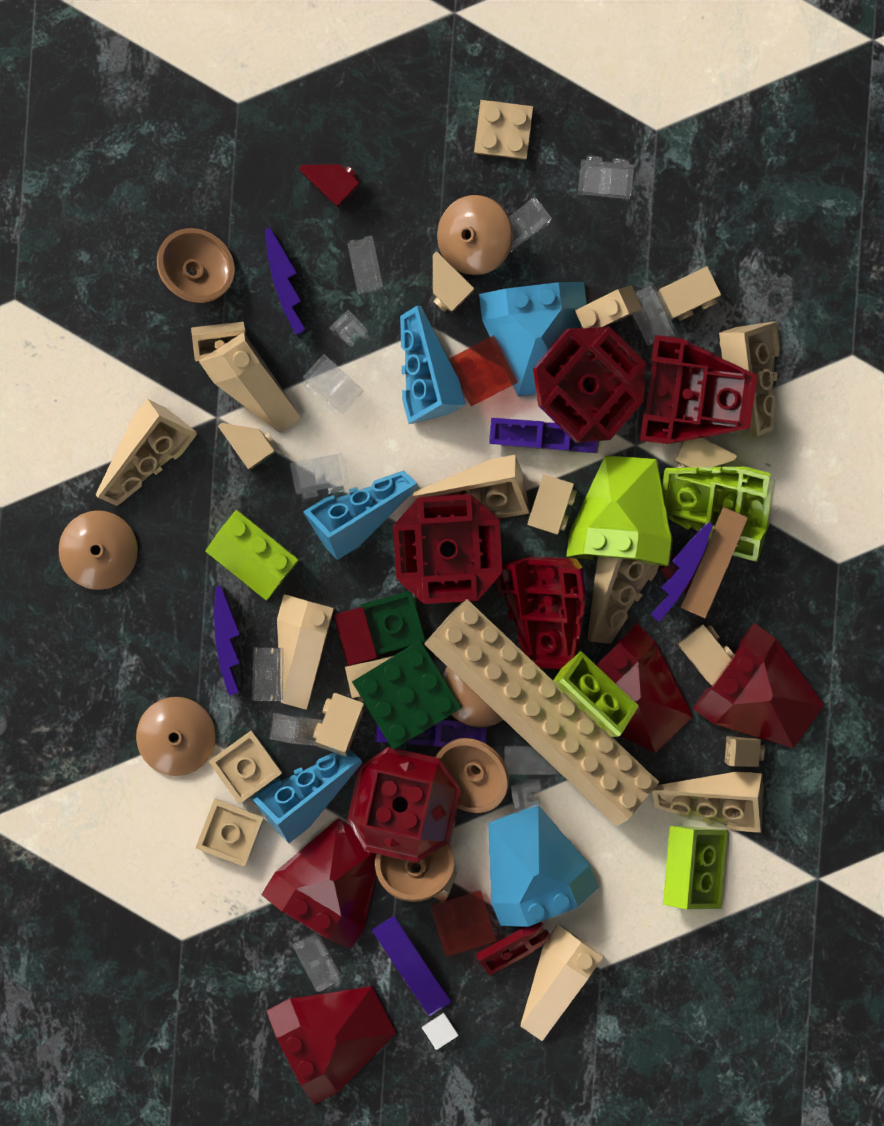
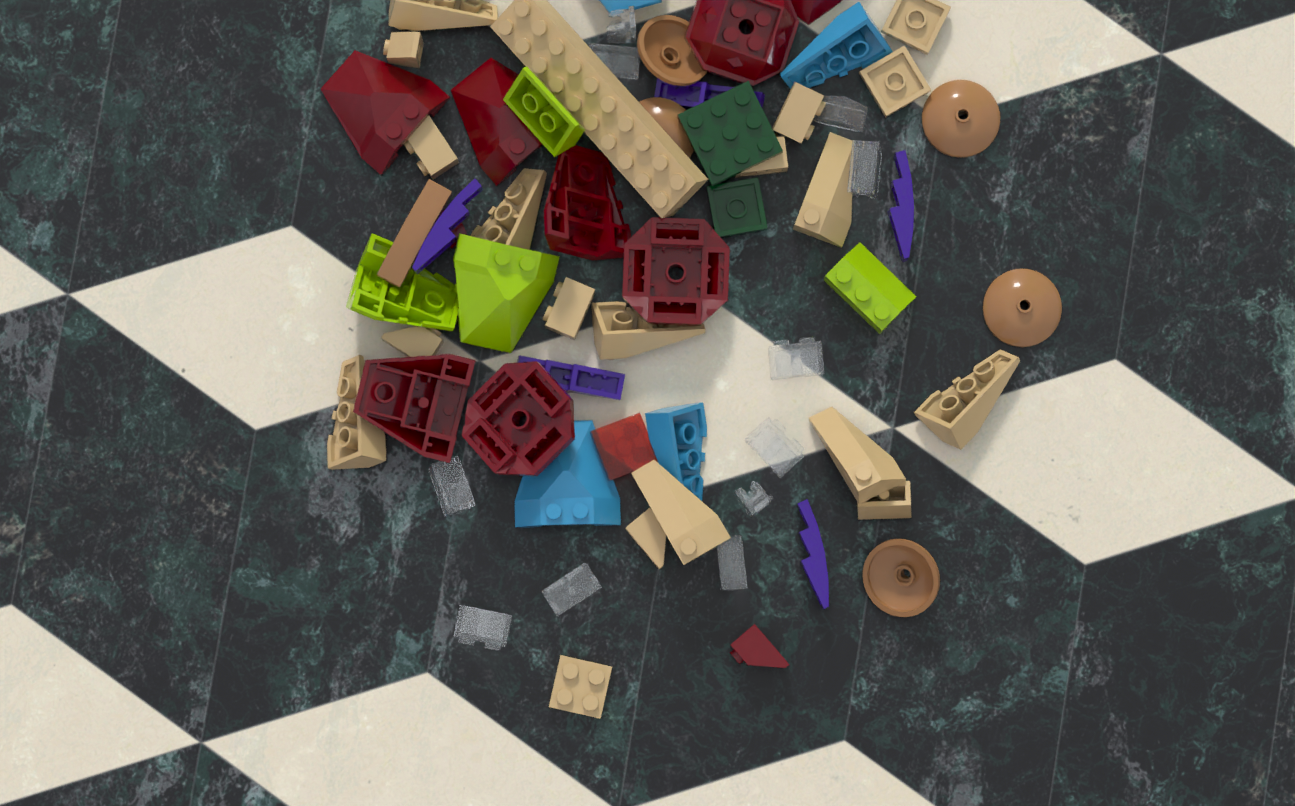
camera: 175 degrees left, 5 degrees down
tan slope [218,423,276,470] -> none
dark azure wedge [303,470,418,560] -> none
dark red hinge [333,607,377,666] -> none
medium nougat dish [437,195,513,275] -> none
tan brick [575,285,642,328] -> none
tan brick [658,267,721,322] -> none
none -> tan wedge [631,460,731,565]

